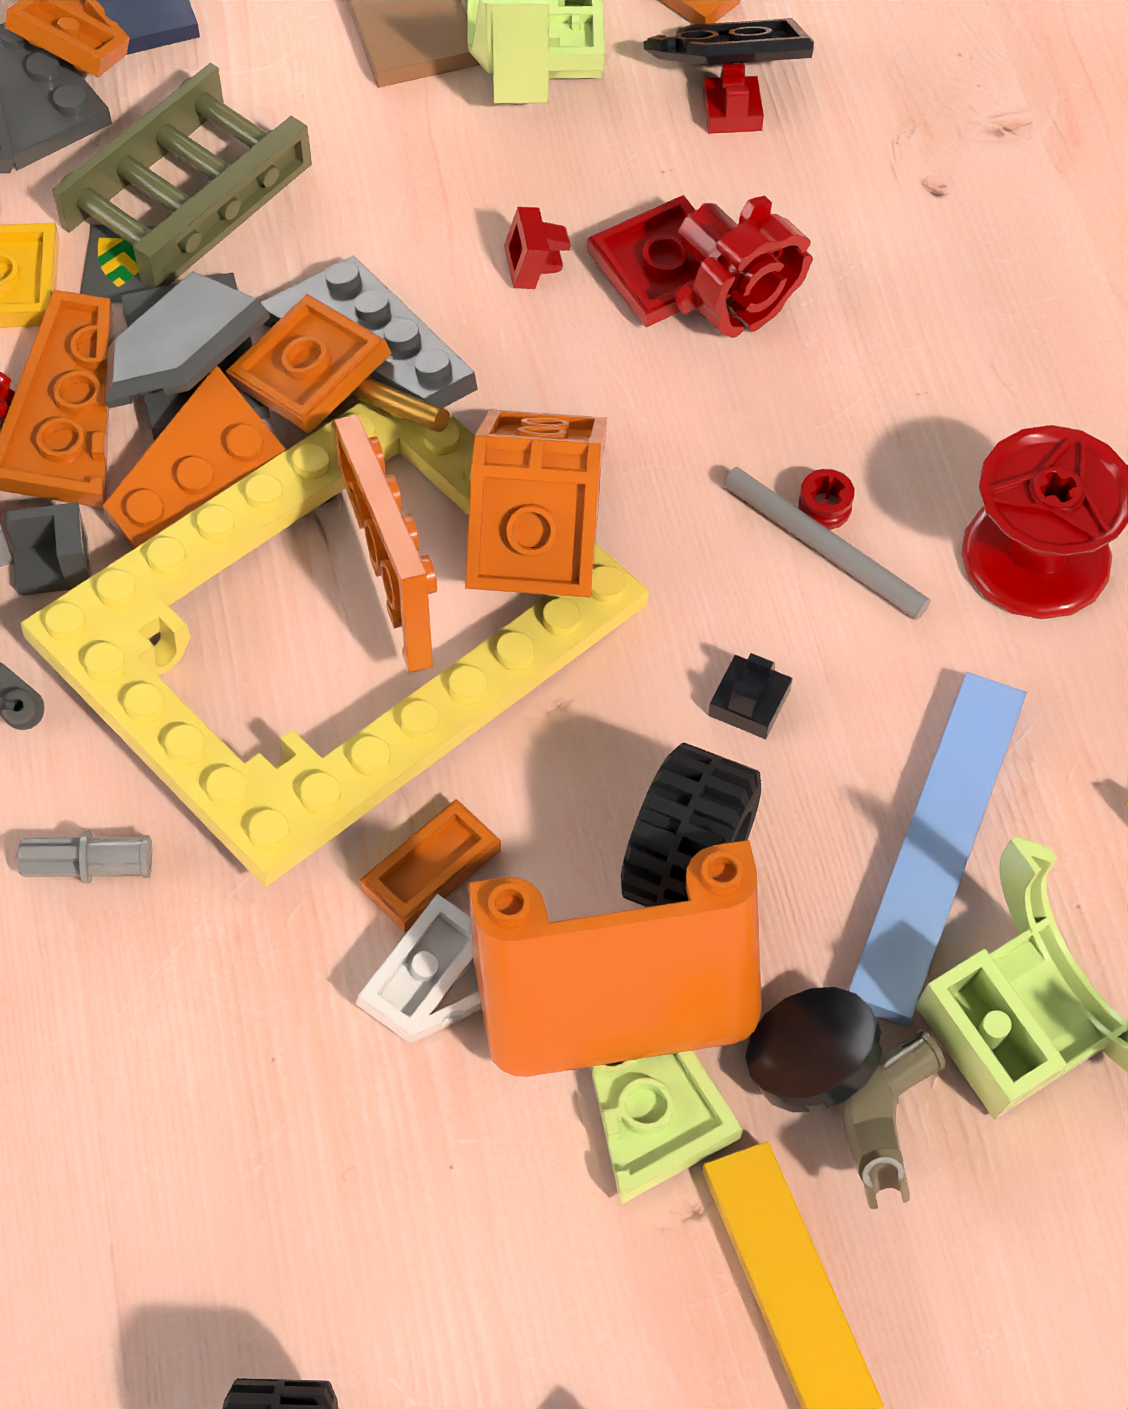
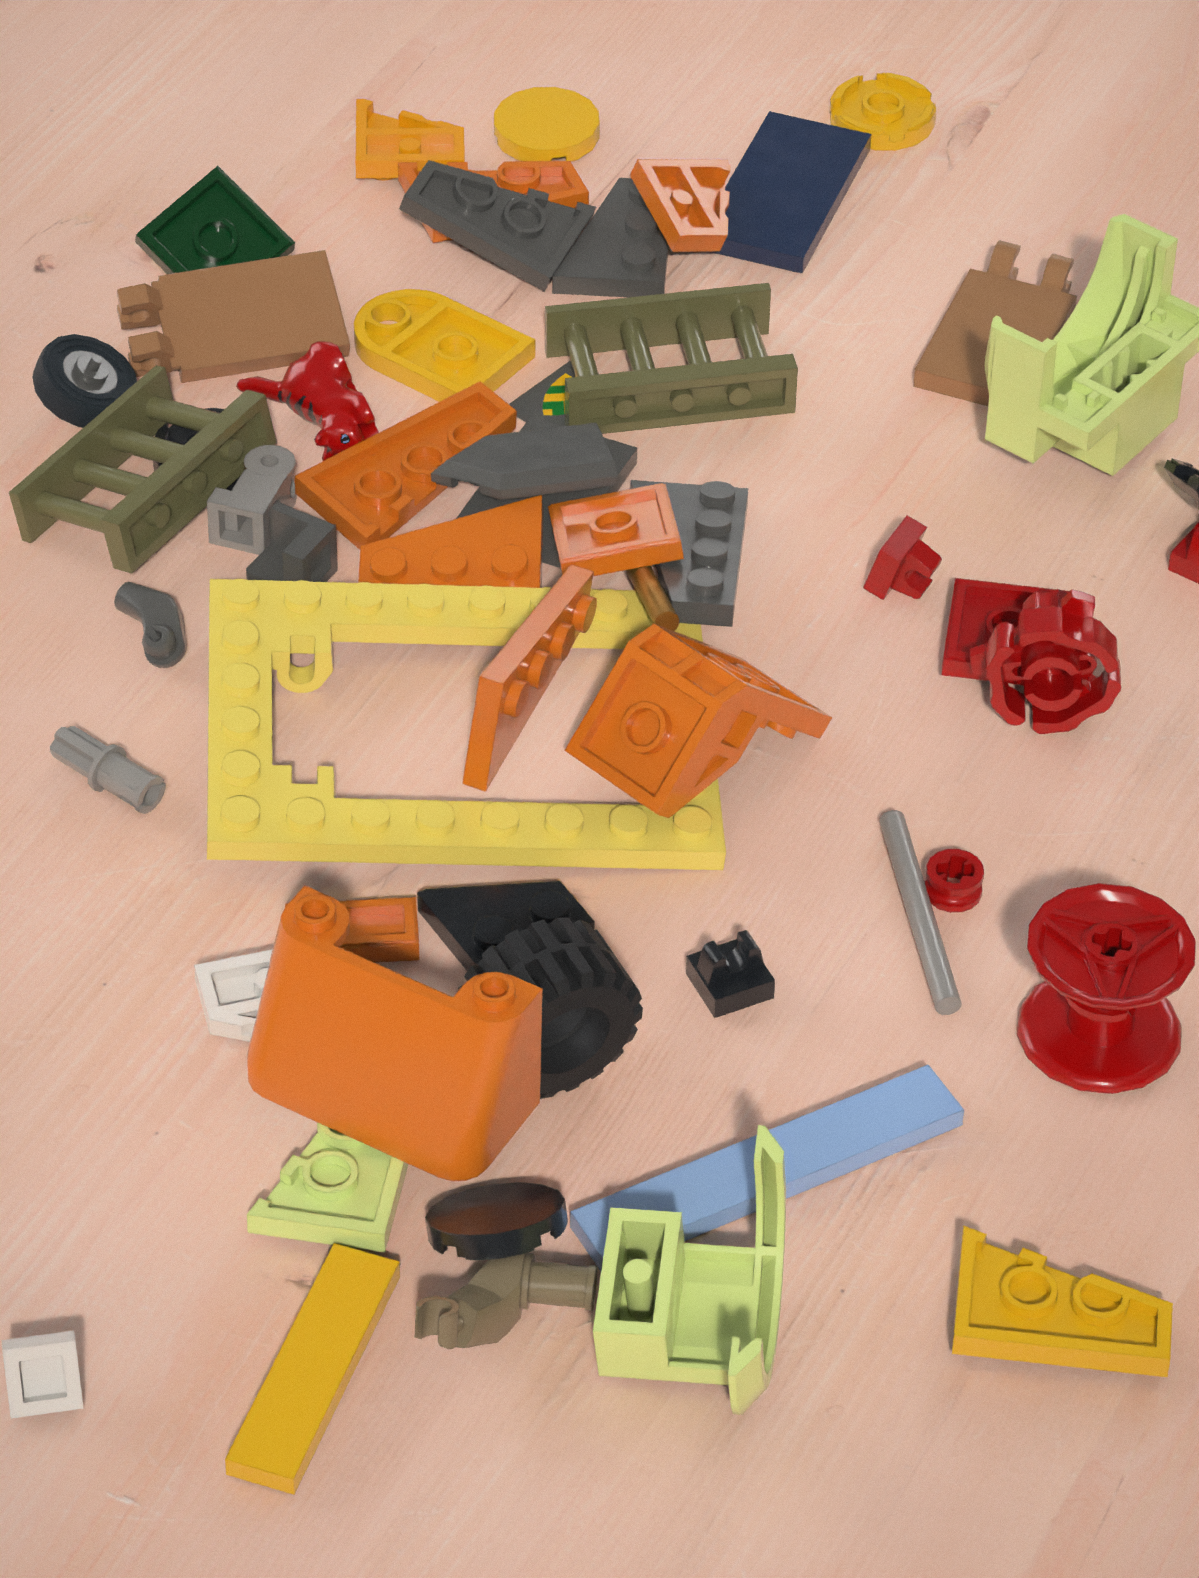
camera: 40 degrees right, 15 degrees down
none -> black wing [417,881,595,971]

